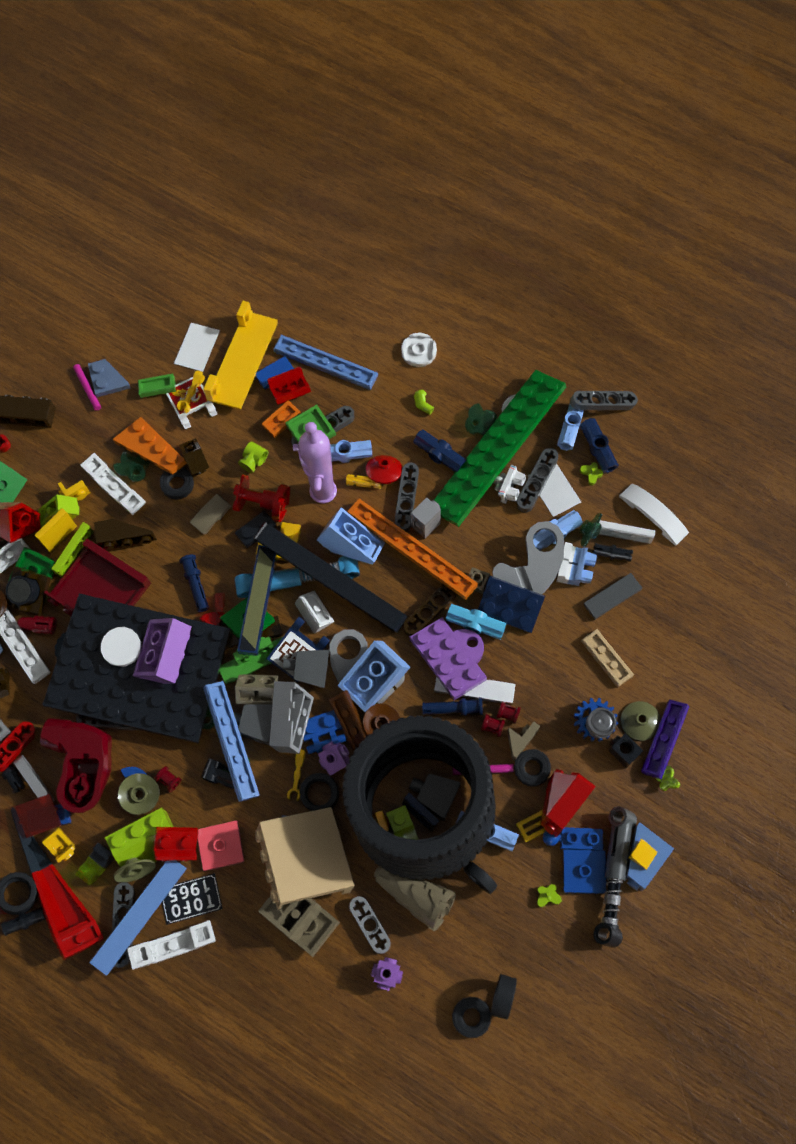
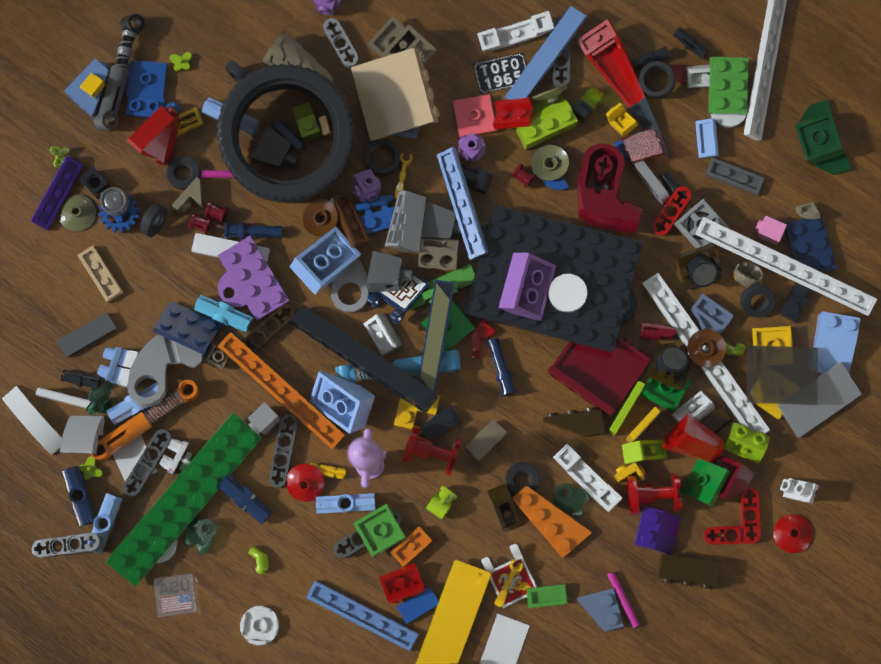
camera: 175 degrees left, 10 degrees up
none -> light grey slope [60,416,105,454]
none -> orange piece [90,380,200,461]
none -> black tyre [140,203,167,237]
none -> clear tile [153,573,197,618]
none -> medium lavender brick [458,132,485,164]
none -> red piece [626,473,682,515]
none -> dark purple slope [633,506,681,555]

